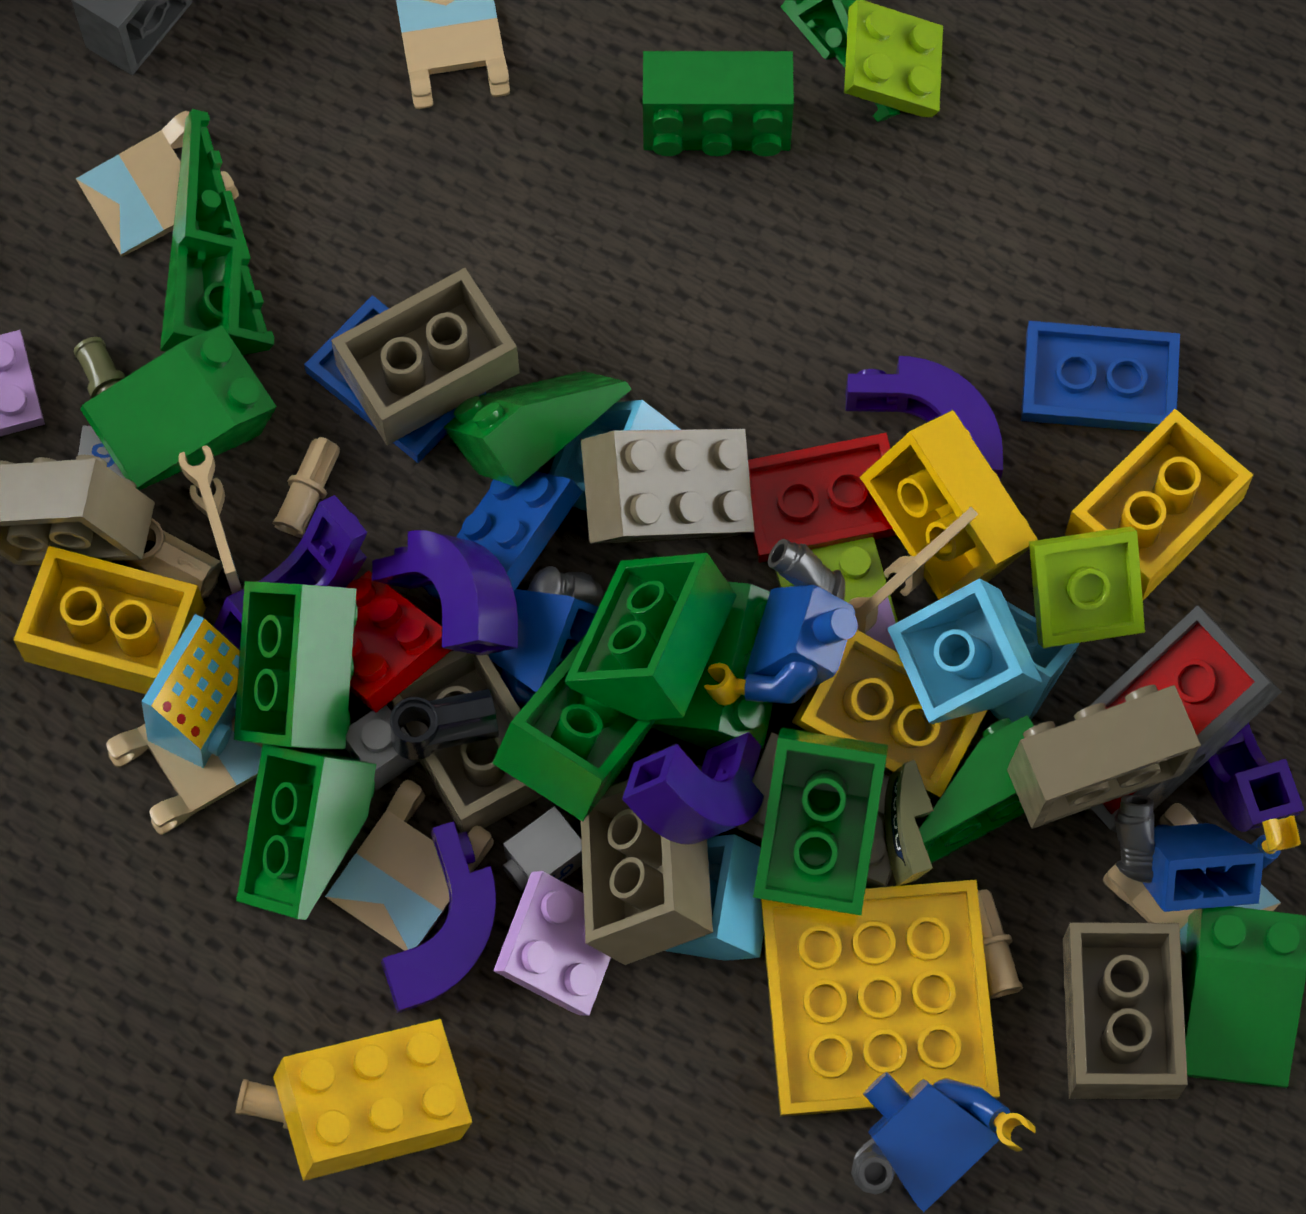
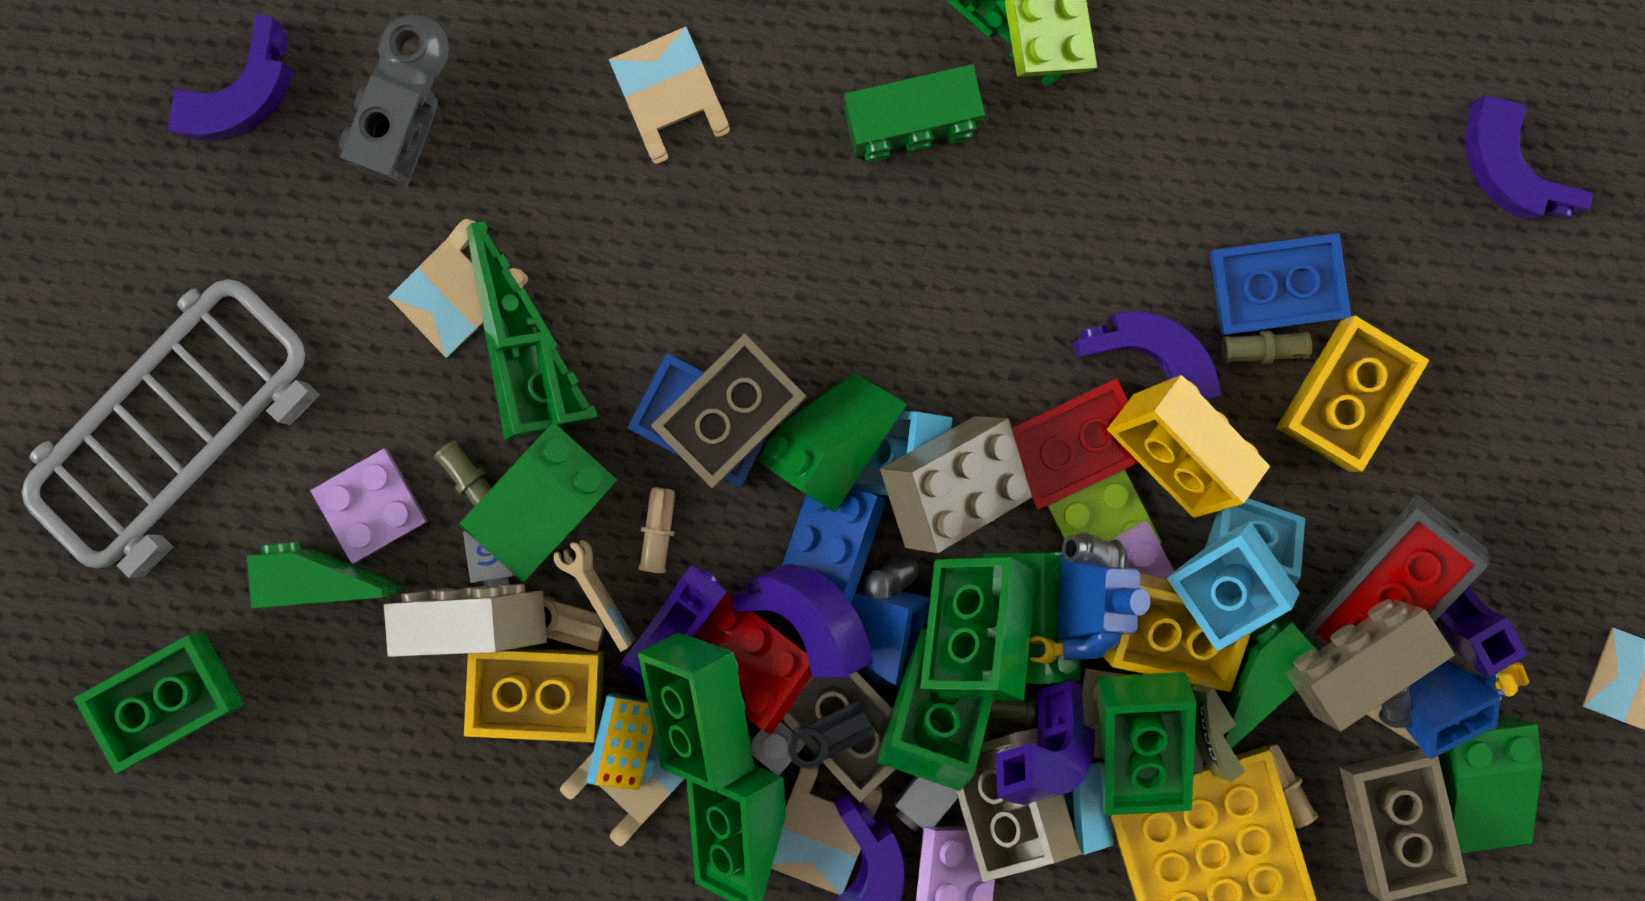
camera: 10 degrees left, 20 degrees up
tan flag [848,507,978,634] -> none
lime plate [1029,526,1145,648] -> none
none -> olive pin [1221,330,1312,365]

